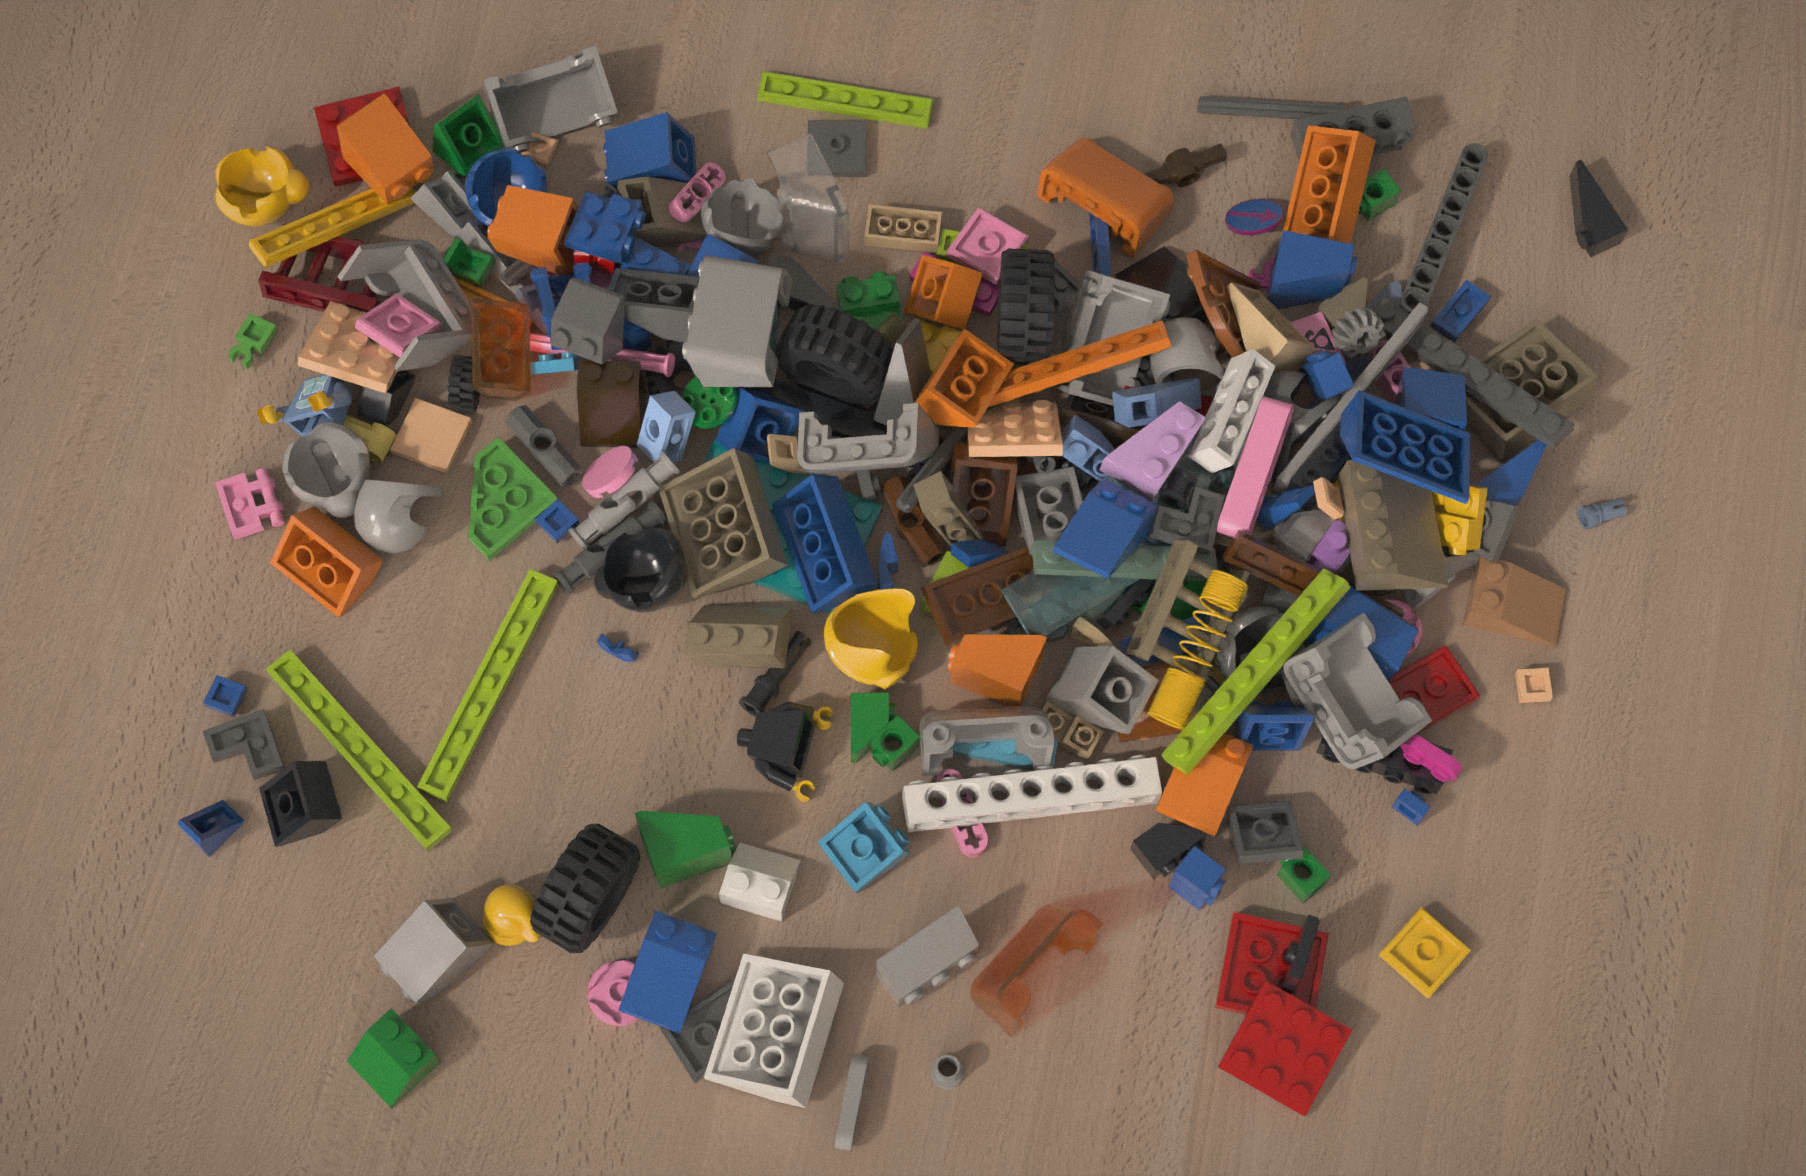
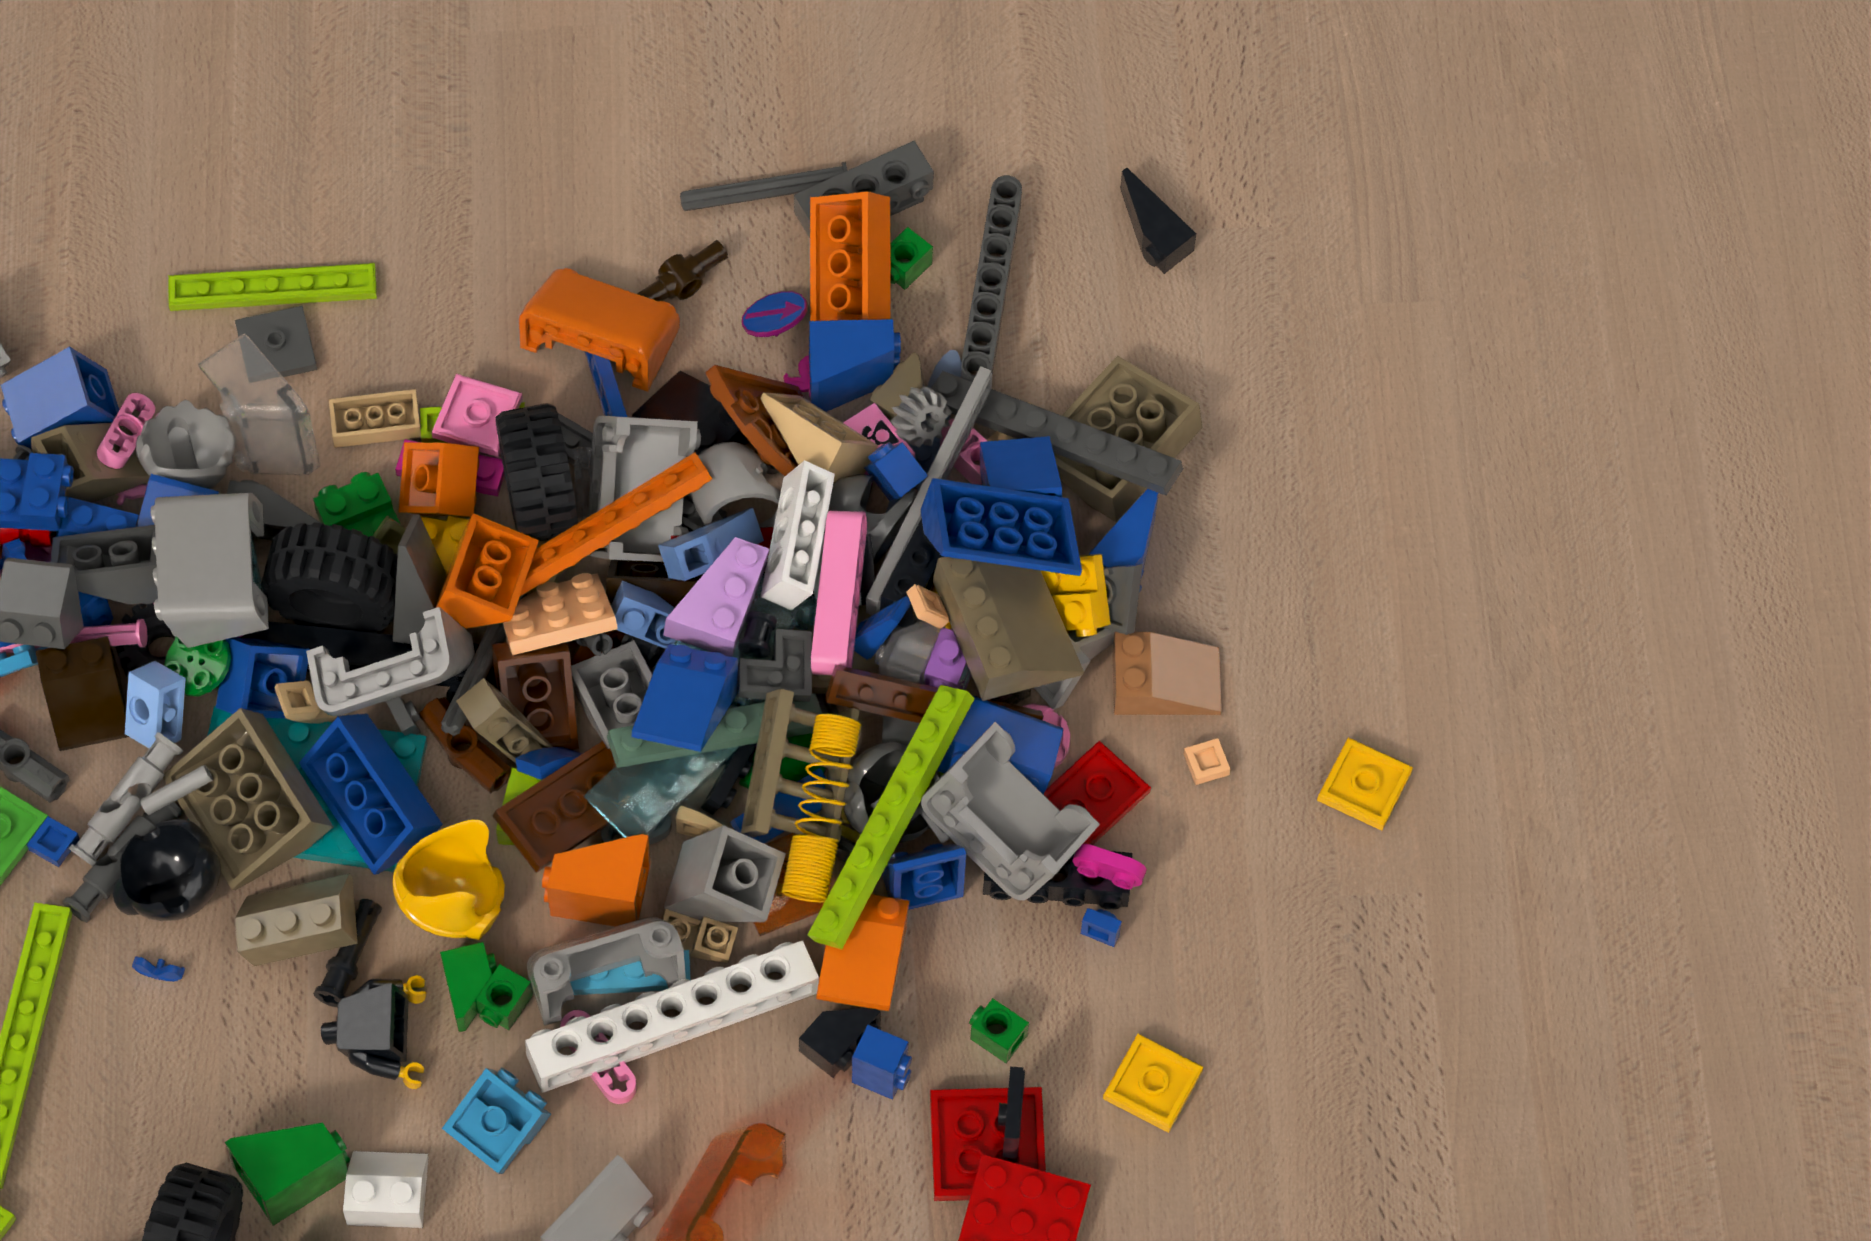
camera: 15 degrees left, 5 degrees down
bright pink tile [582,446,638,498] -> none
blue slope [878,533,899,590] -> none
dark grey plate [1227,801,1303,865] -> none
blue plate [1430,280,1491,343] -> none
sand blue pin [1577,497,1627,530] -> none
none -> light grey piece [140,765,213,815]
none -> yellow plate [1317,737,1413,831]

